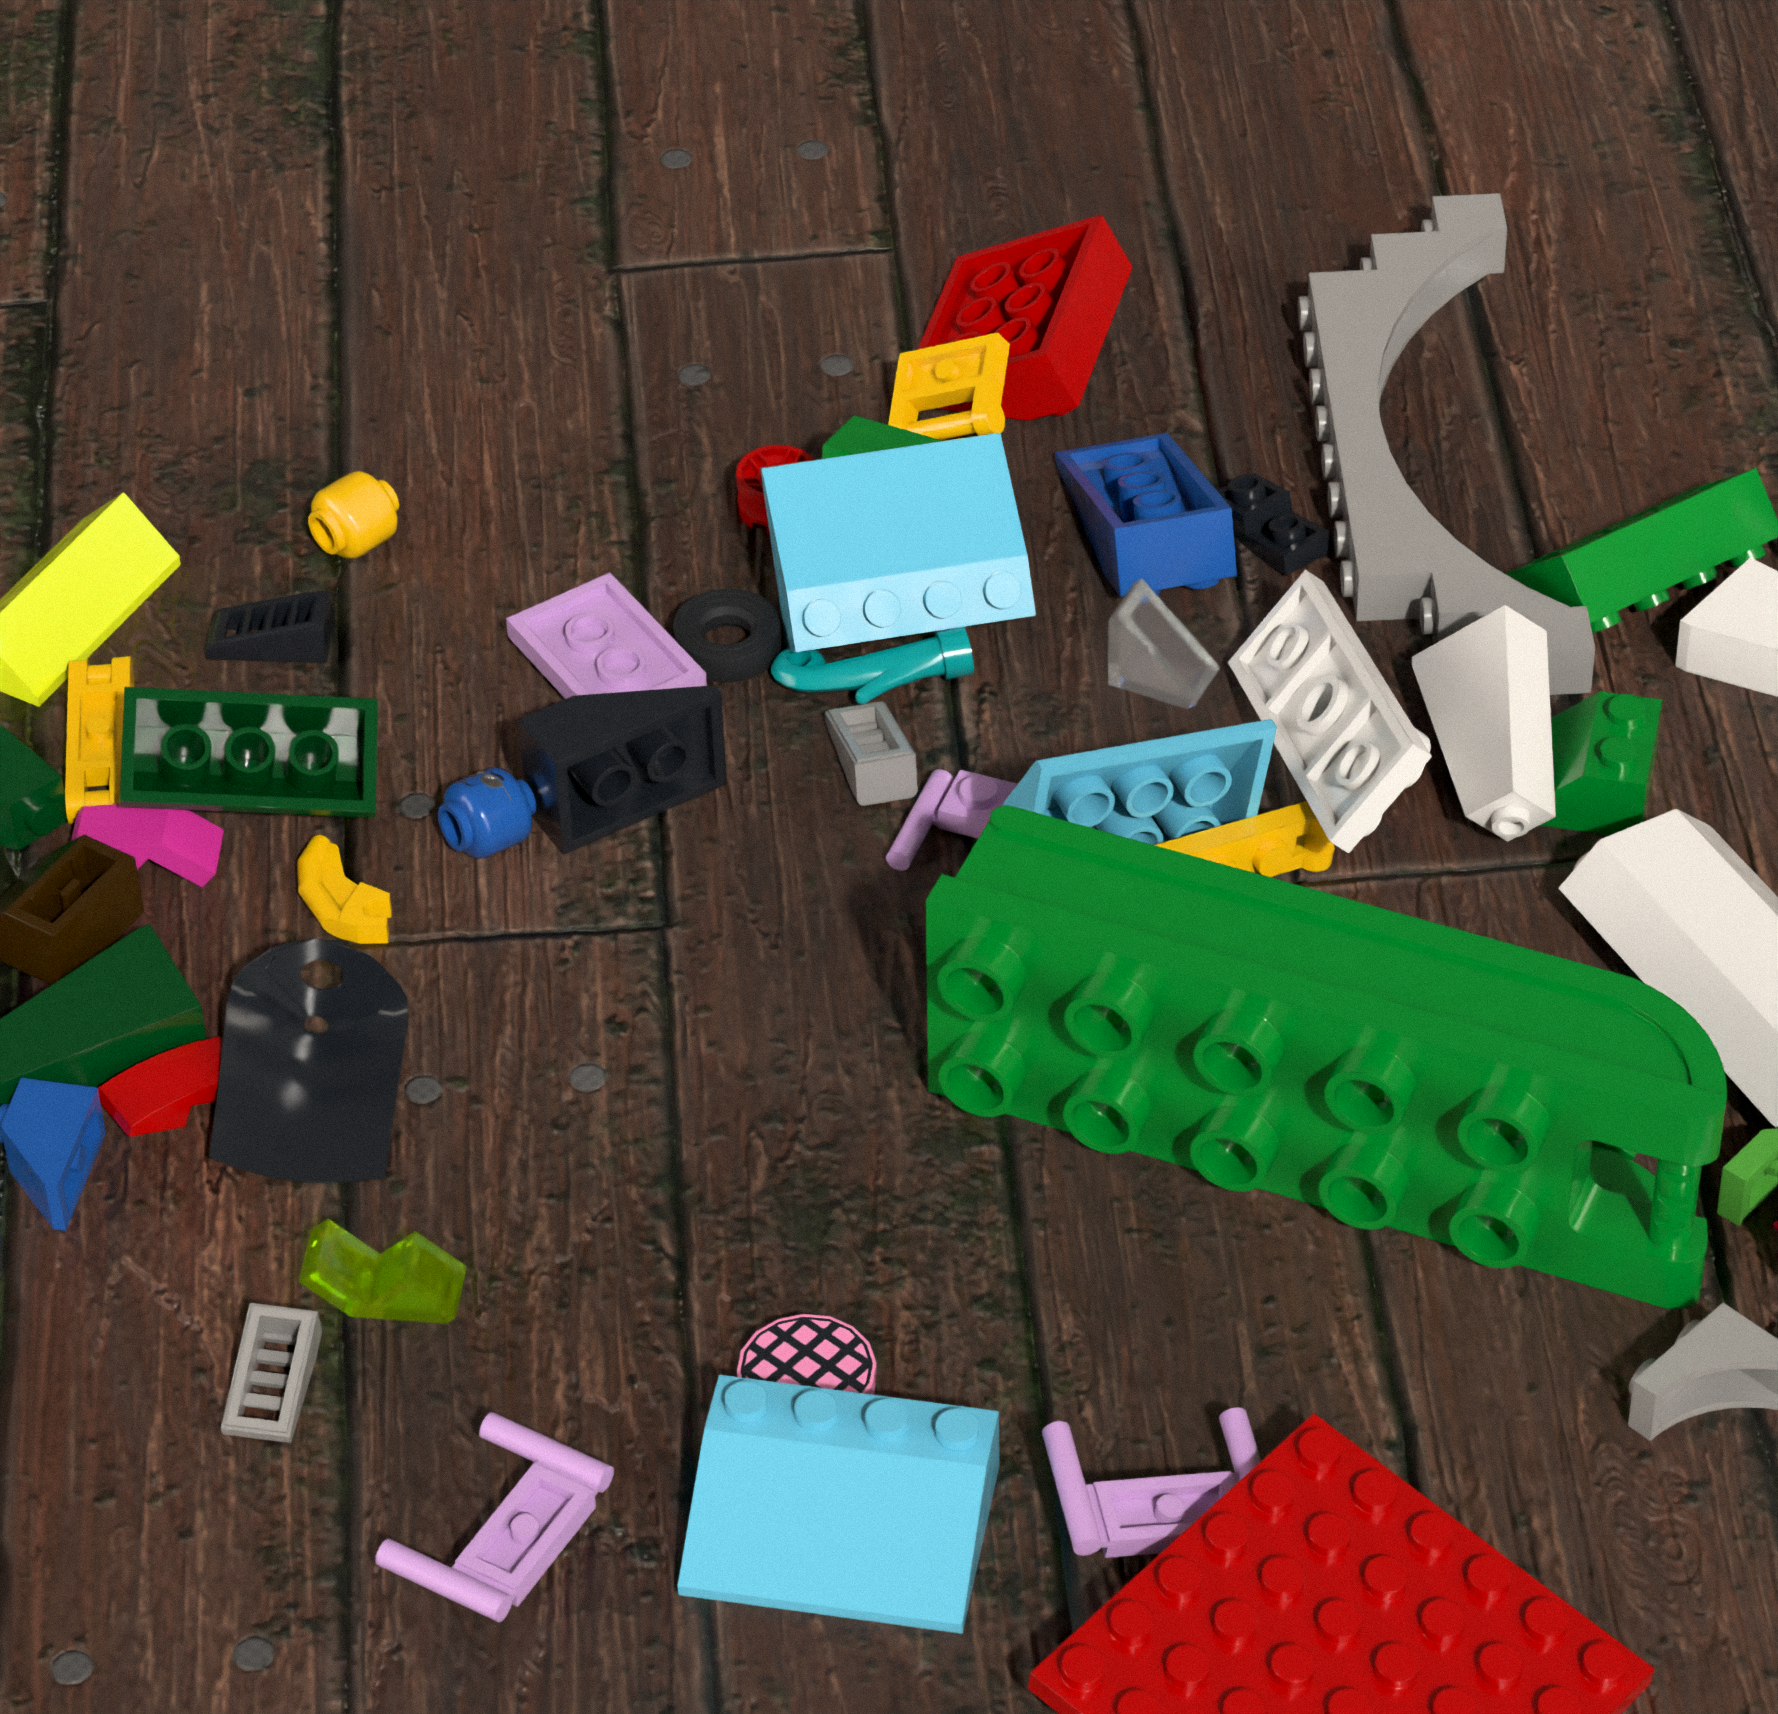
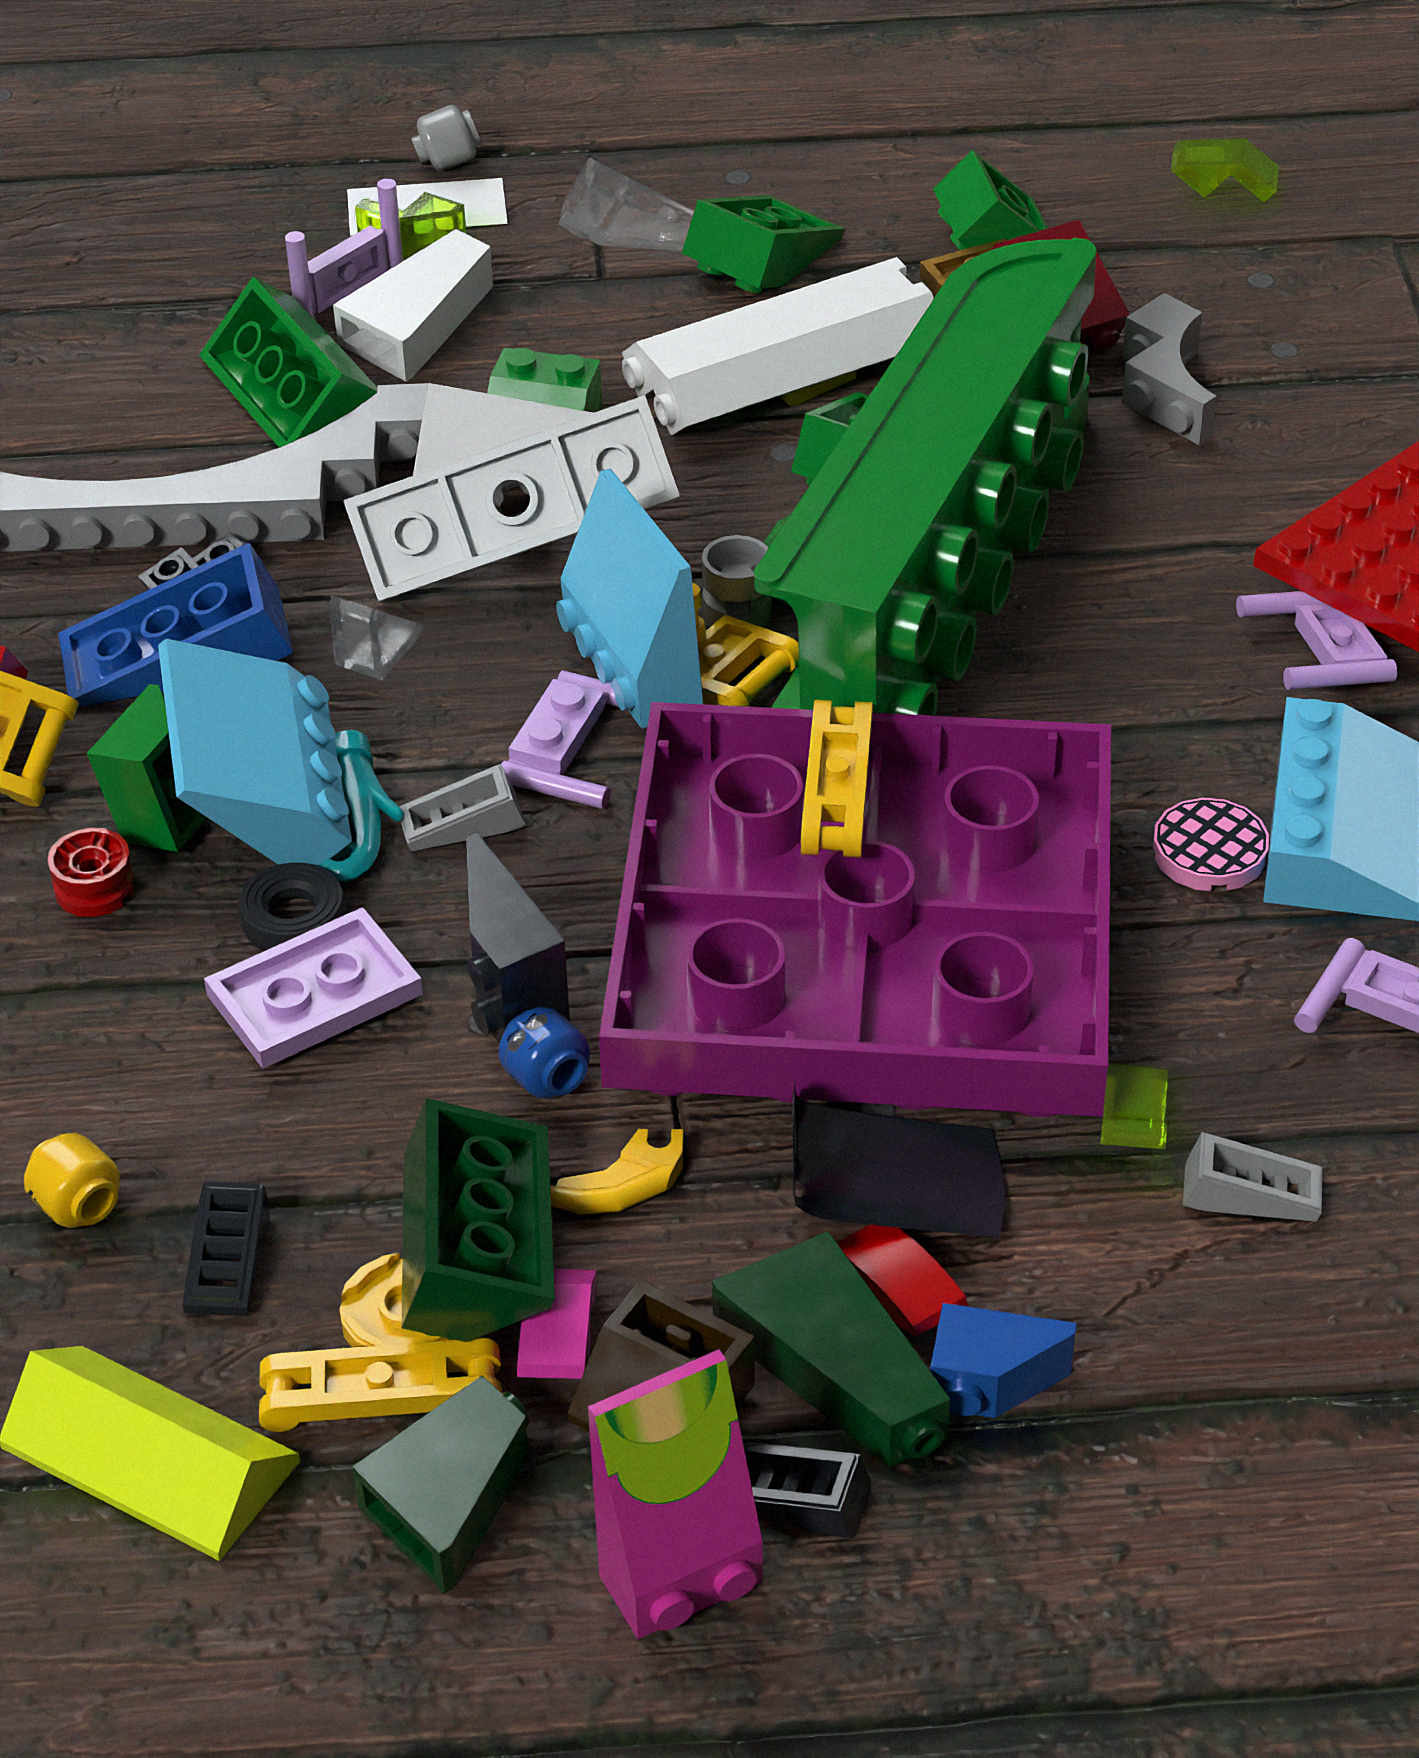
camera: 90 degrees left, 0 degrees up
none -> magenta plate [599,702,1111,1117]
none -> yellow plate [801,699,873,858]

